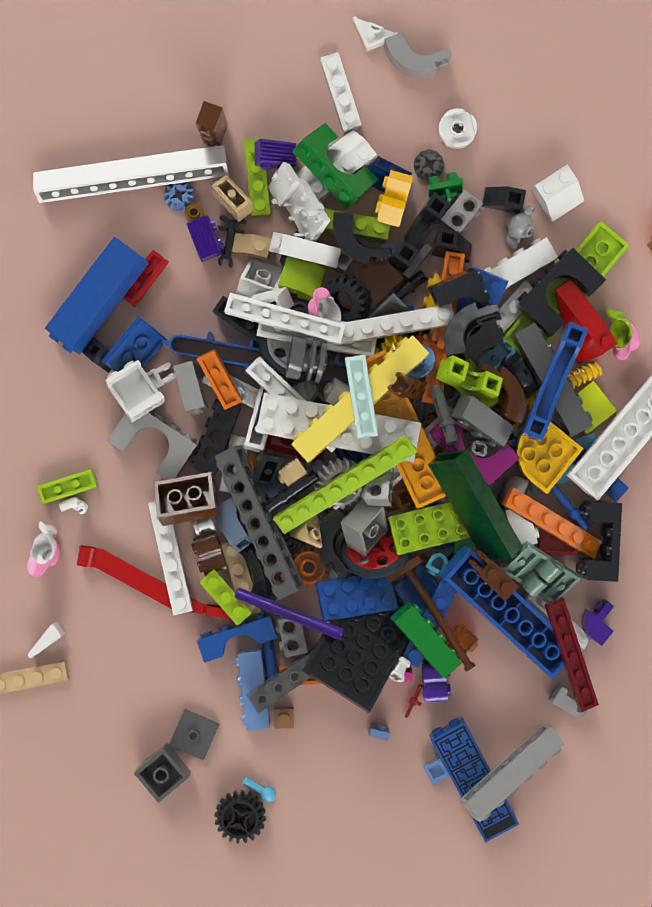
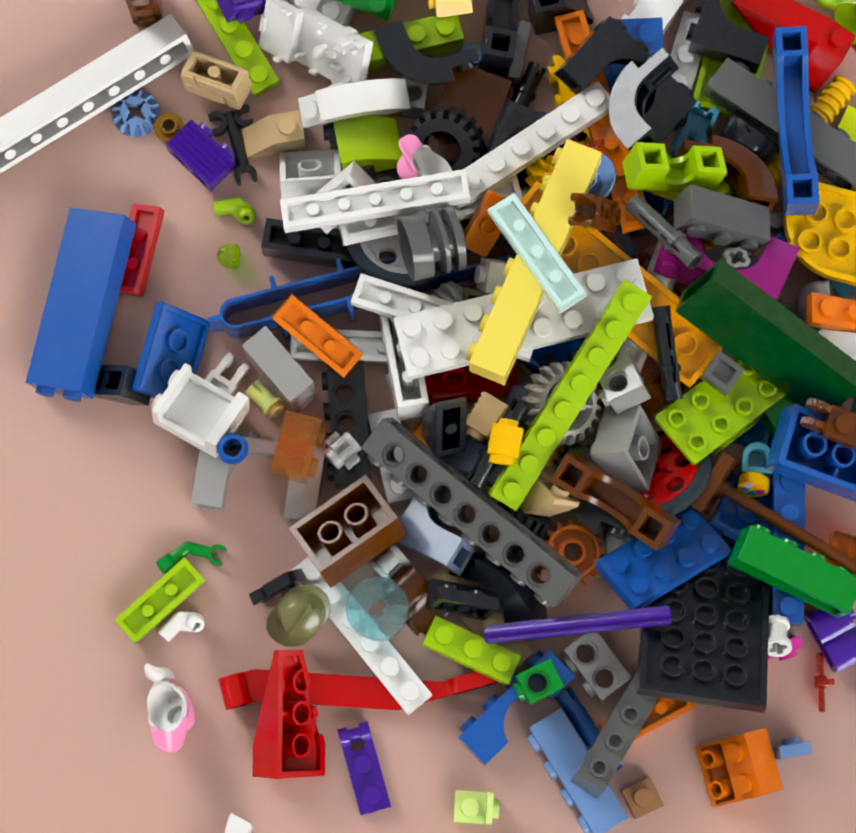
camera: 30 degrees left, 10 degrees down
none -> green arm [156,541,227,574]
none -> lime arm [213,197,256,225]
none -> clear neon green hinge [216,244,240,268]
none -> blue cone [217,433,249,464]
none -> yellowish green pin [245,380,284,419]
none -> black plate [249,568,307,606]
none -> red wedge [252,650,325,779]
none -> olive piece [266,584,330,647]
none -> clear orange brick [270,410,327,484]
none -> light grey gear [323,431,362,470]
none -> dark purple plate [337,721,391,815]
none -> clear light blue plate [346,577,409,641]
none -> black bracket [426,578,499,620]
none -> yellowish green bracket [453,790,500,825]
none -> orange plate [464,189,506,258]
none -> yellow brick [487,418,524,466]
none -> green brick [513,658,564,706]
none -> reddish brown arch [551,452,681,550]
none -> black pin [652,305,683,402]
none -> orange slope [695,728,783,808]
none -> dark grey plate [700,351,745,396]
none -> yellow tile [737,472,770,497]

